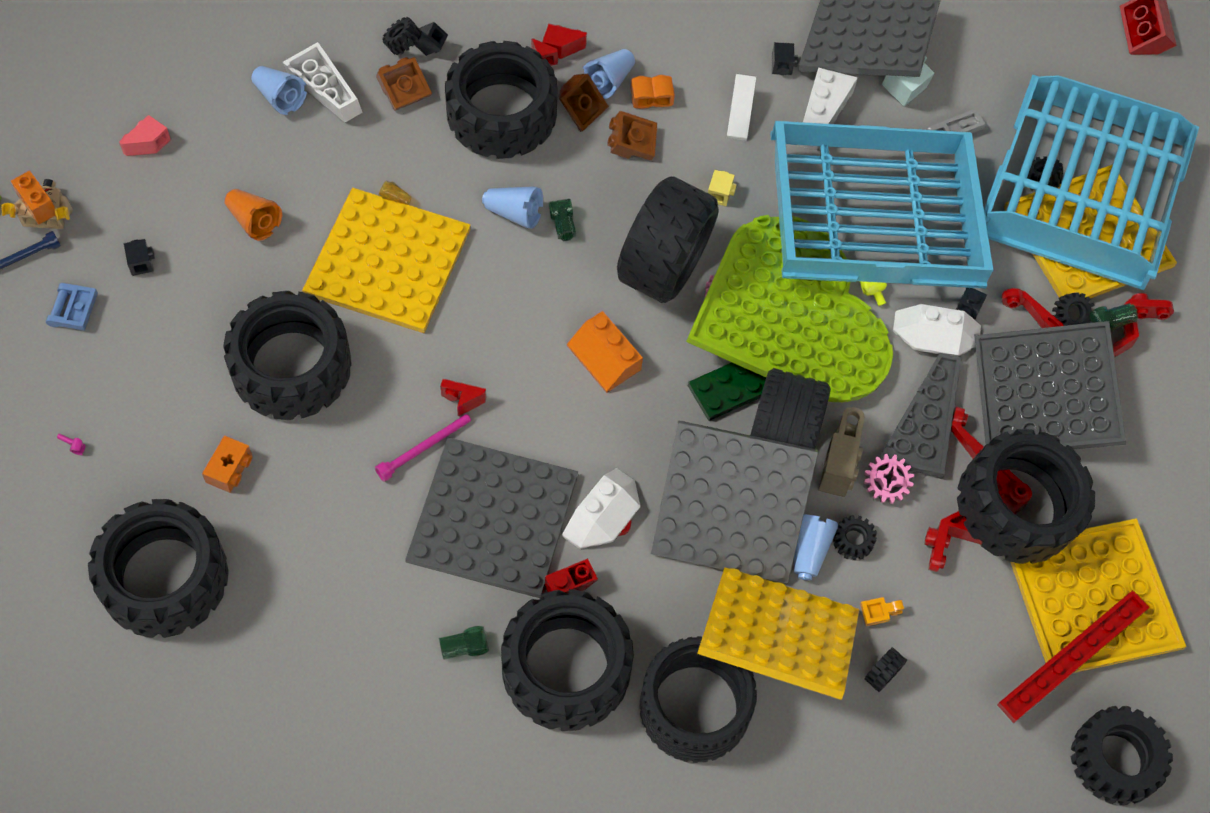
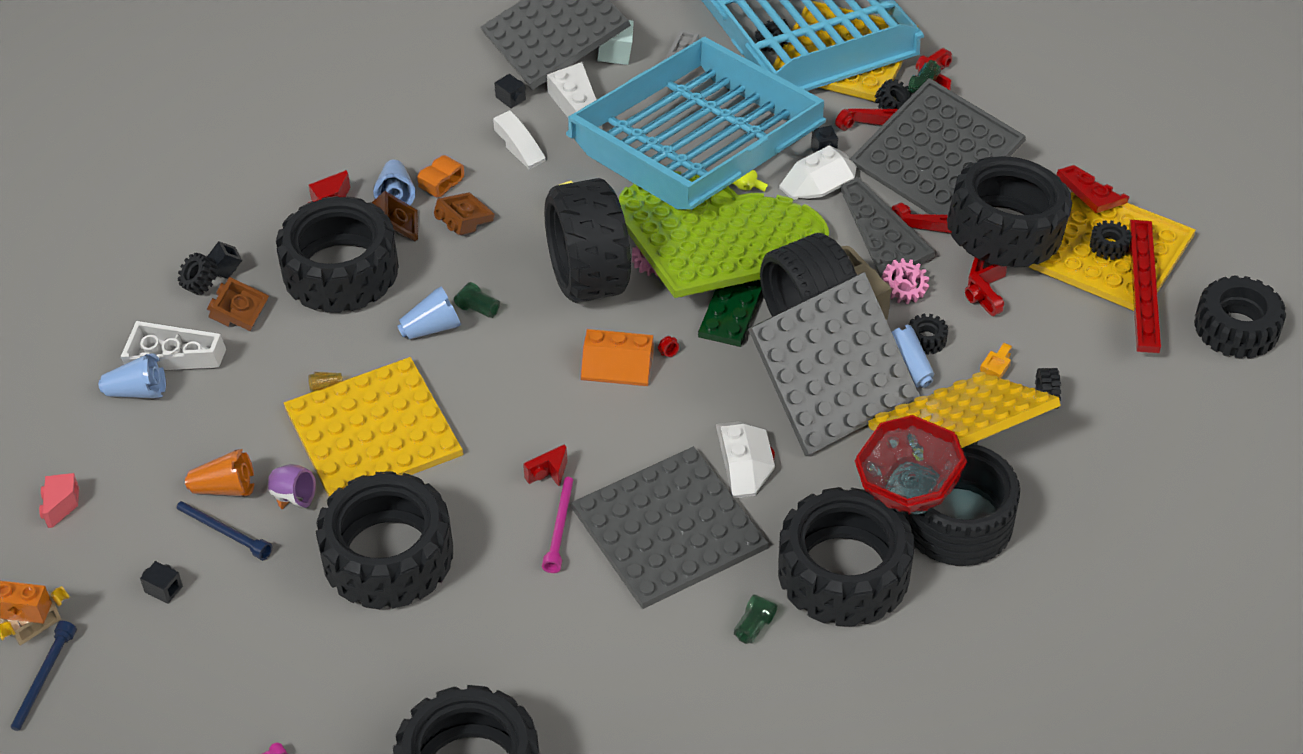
camera: 40 degrees left, 15 degrees down
medium blue plate [46,283,98,331] -> none
orange brick [202,435,253,493] -> none
red slope [545,558,598,593] -> none
none -> dark blue piece [177,501,272,561]
none -> medium lavender piece [268,464,316,509]
none -> red plate [658,336,679,357]
none -> clear light blue rock [854,415,967,514]
none -> red wing [1056,165,1129,213]
none -> black tyre [1090,220,1131,260]

